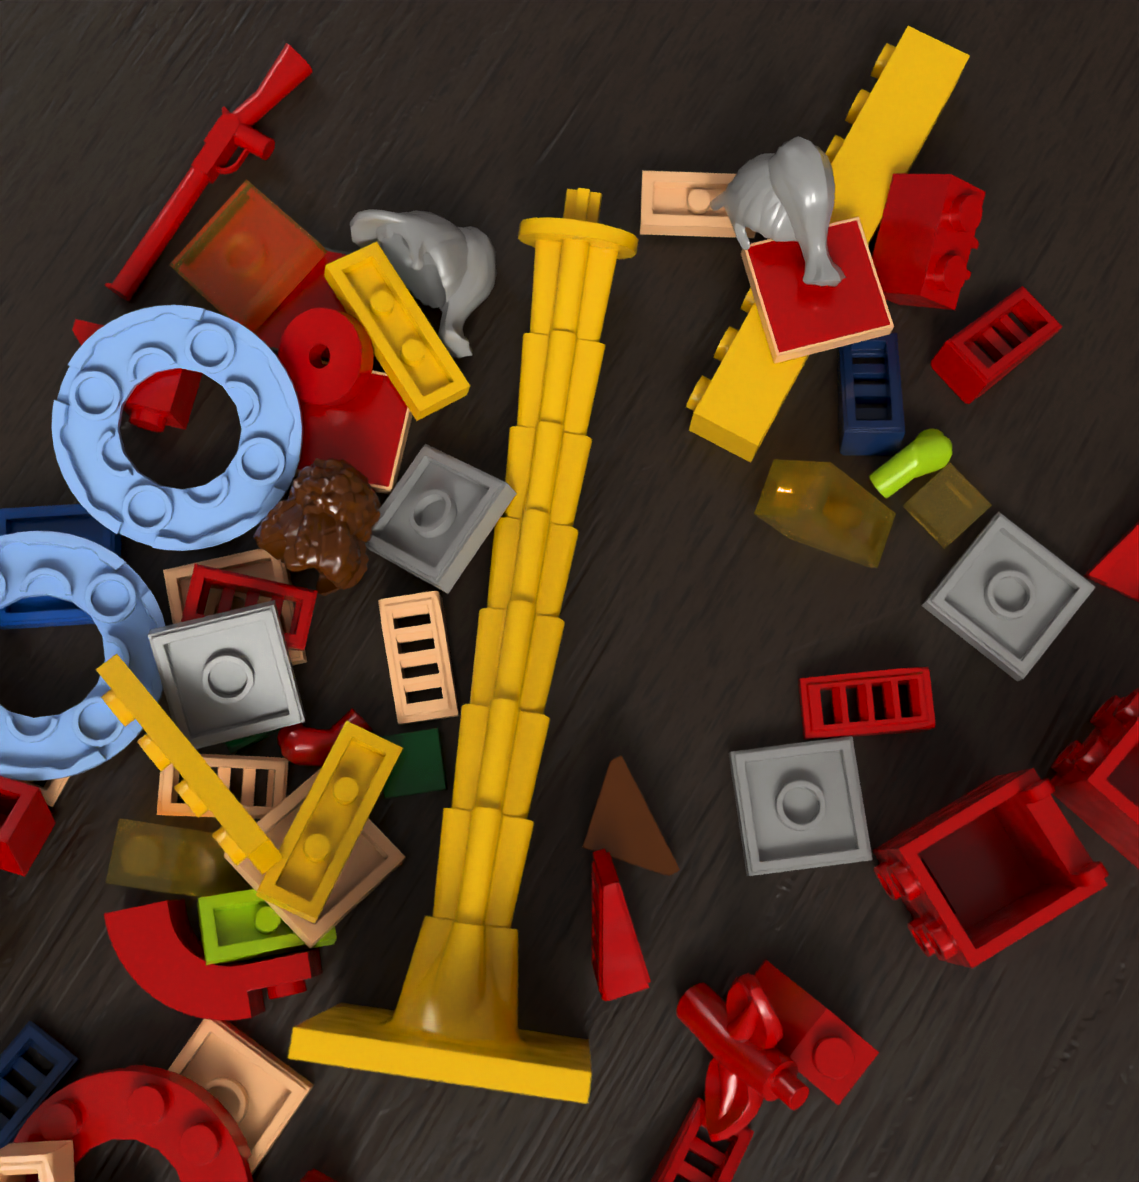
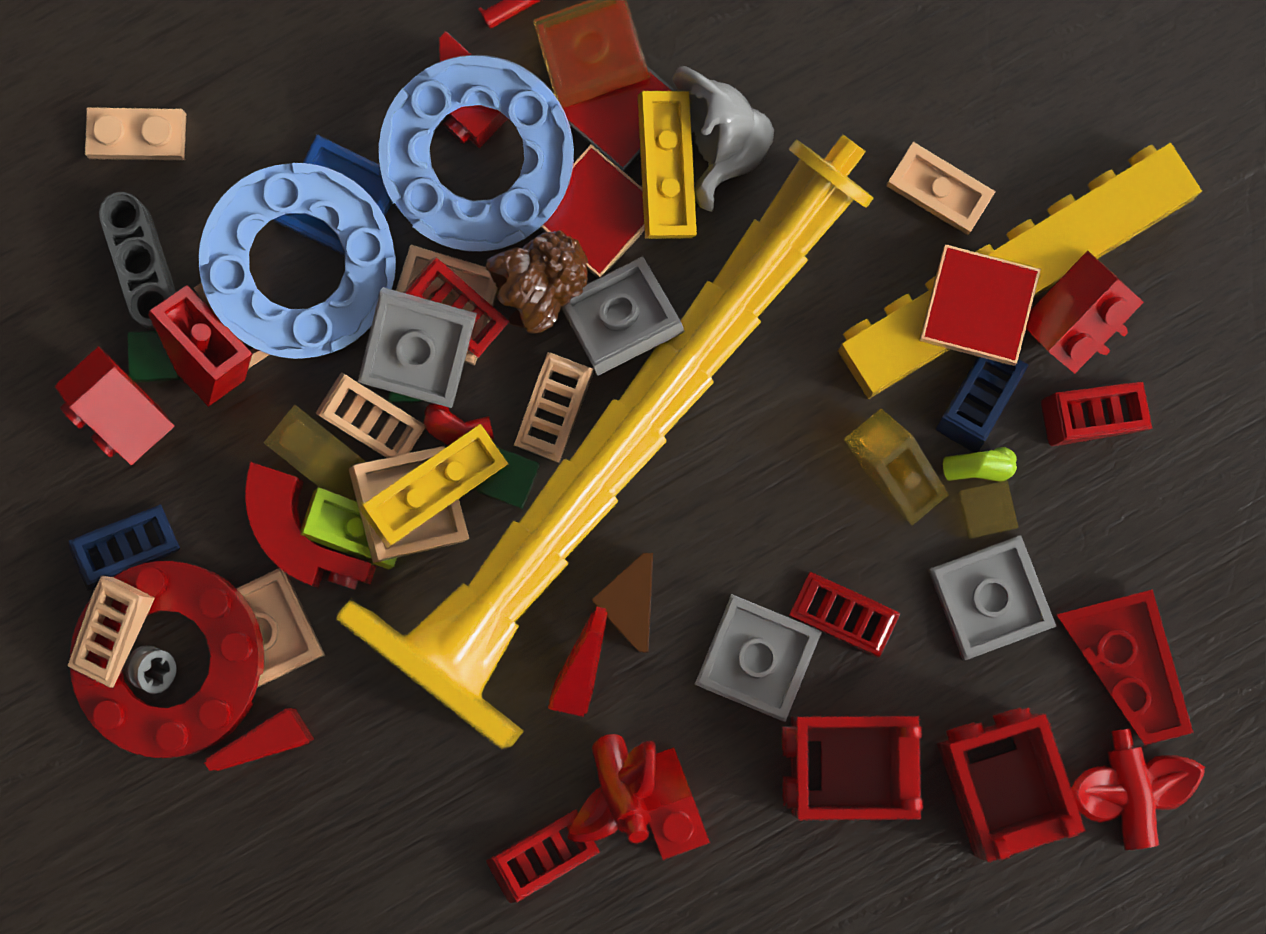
camera: 30 degrees right, 5 degrees up
yellow plate [95,654,283,875] -> none
red piece [278,307,374,406] -> none
light grey piece [710,136,846,287] -> none

